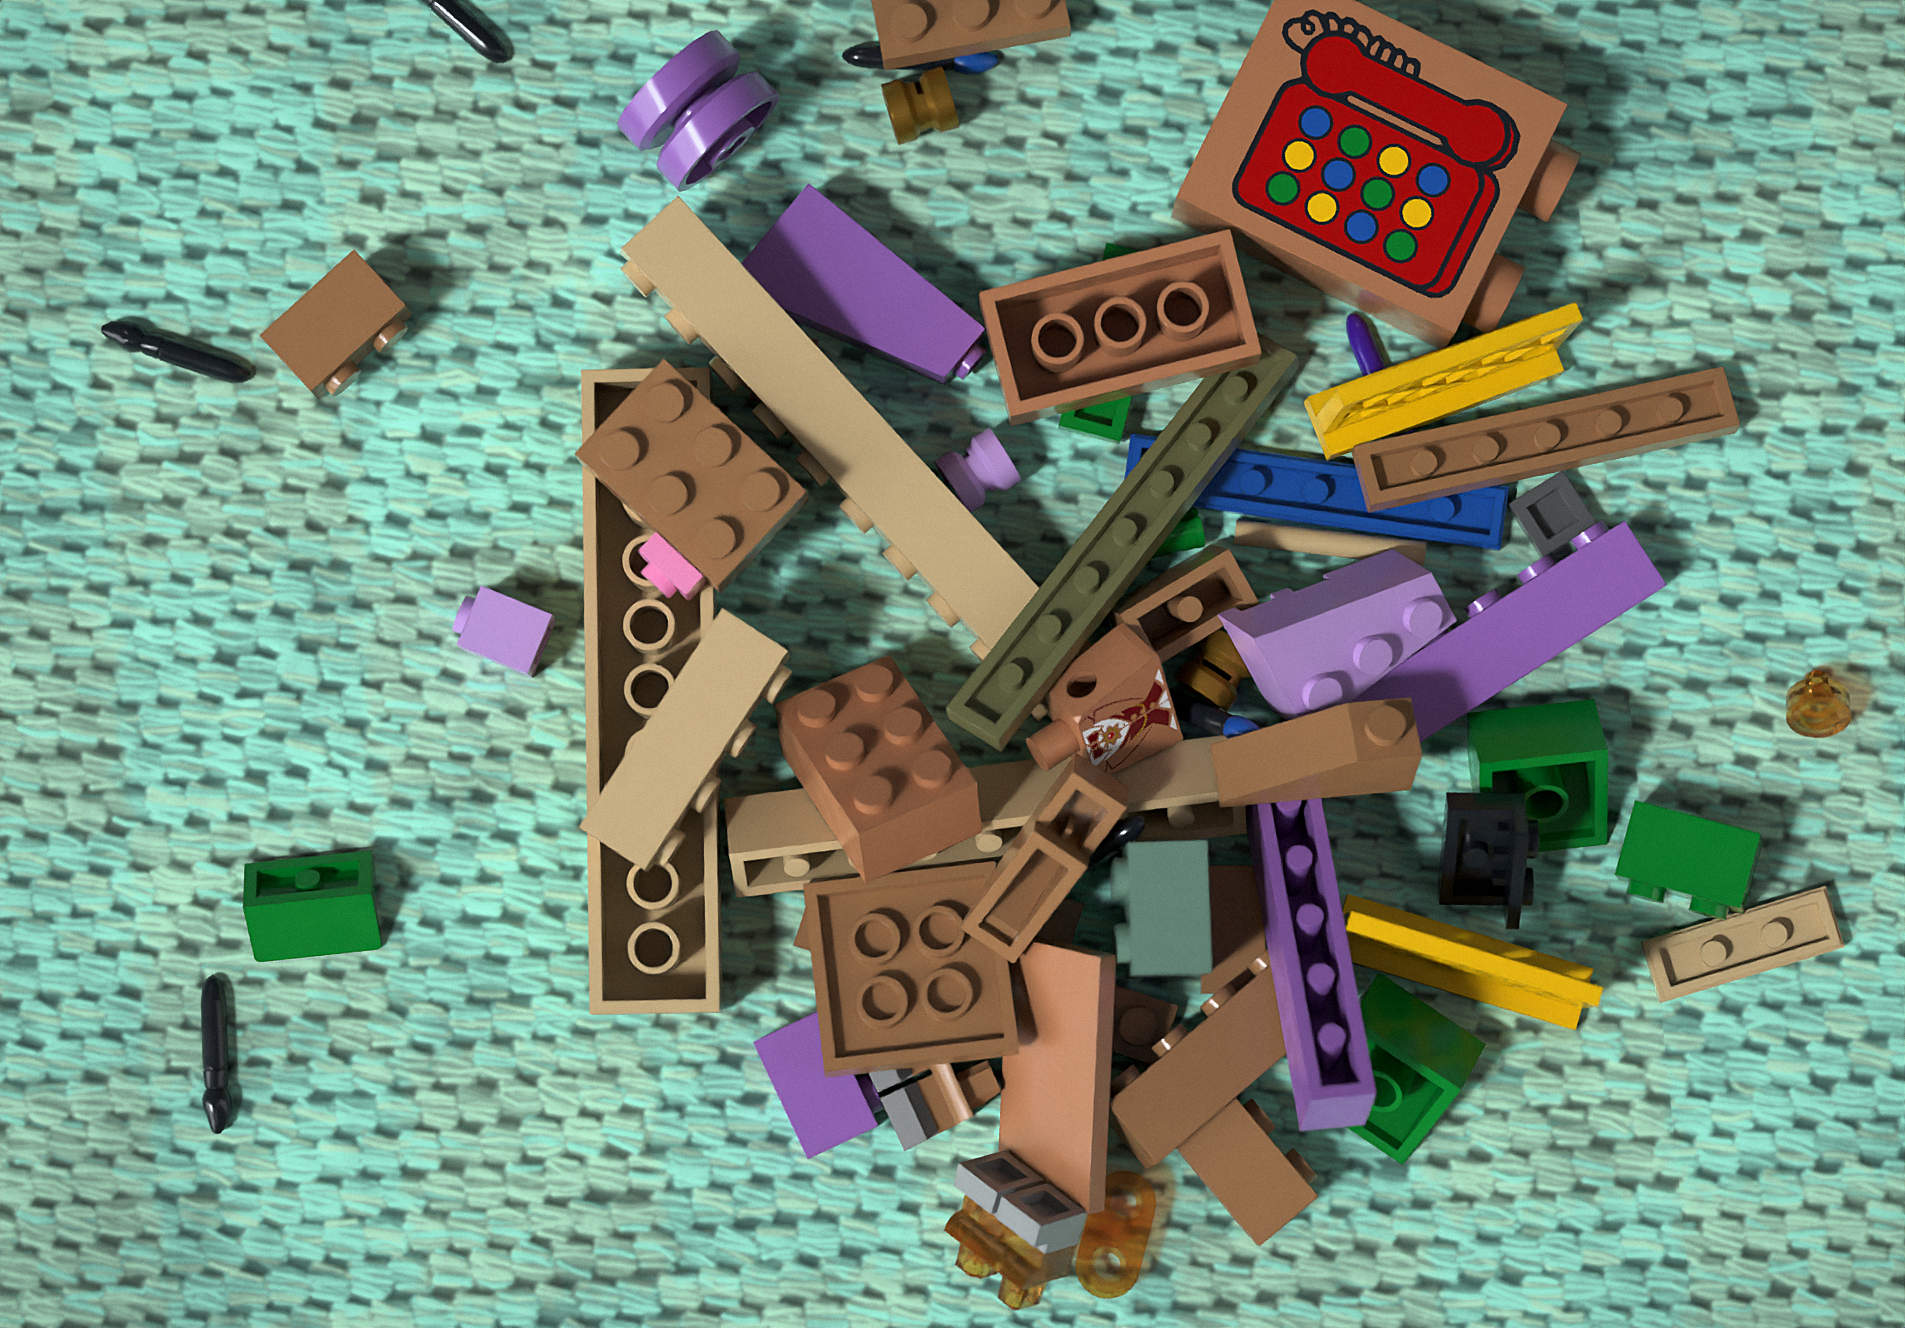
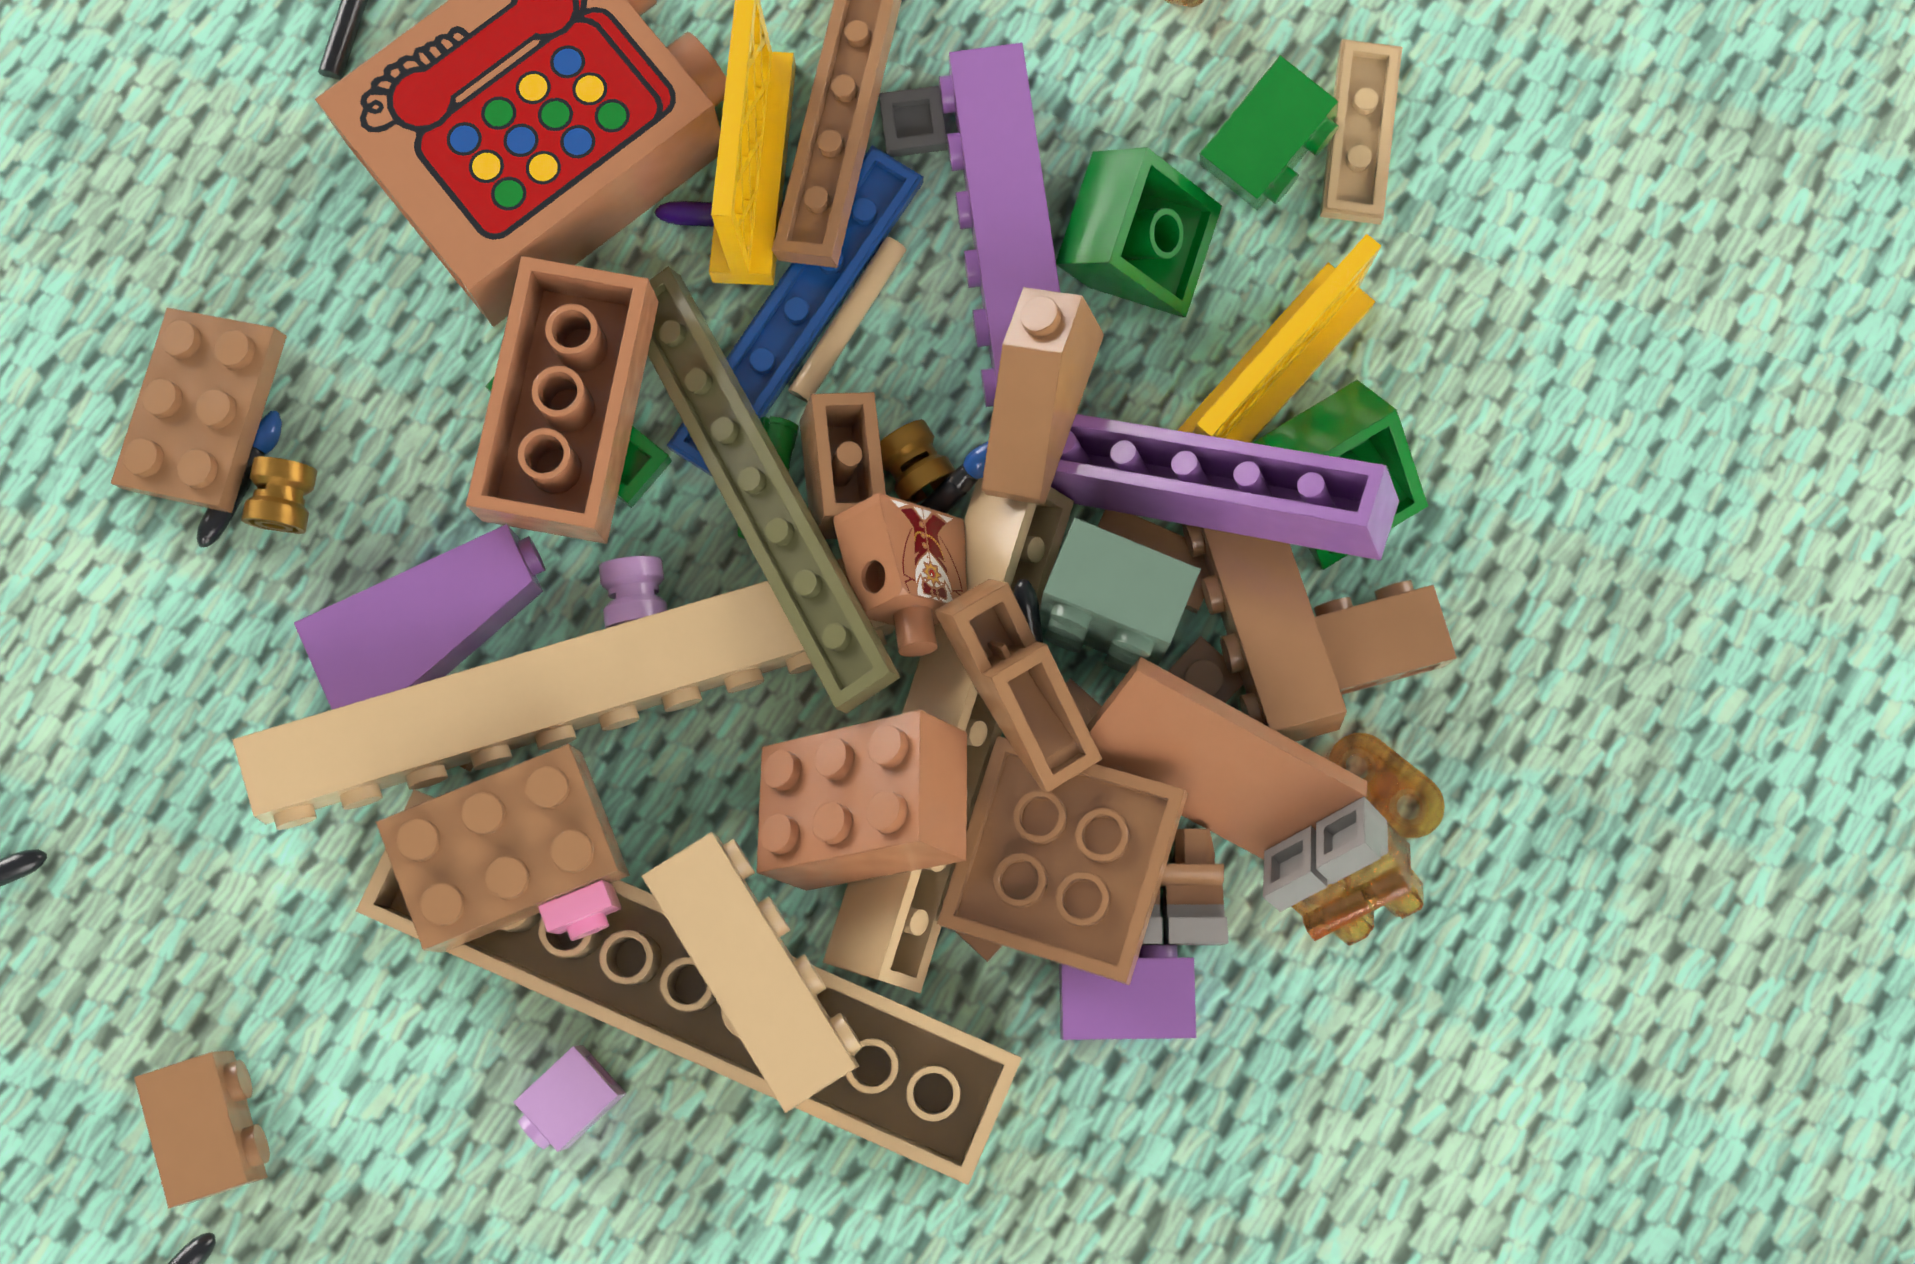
camera: 65 degrees left, 5 degrees down
medium lavender wheel [617,30,780,192] -> none
lavender wedge [1217,549,1457,721] -> none
black bracket [1438,792,1539,929] -> none

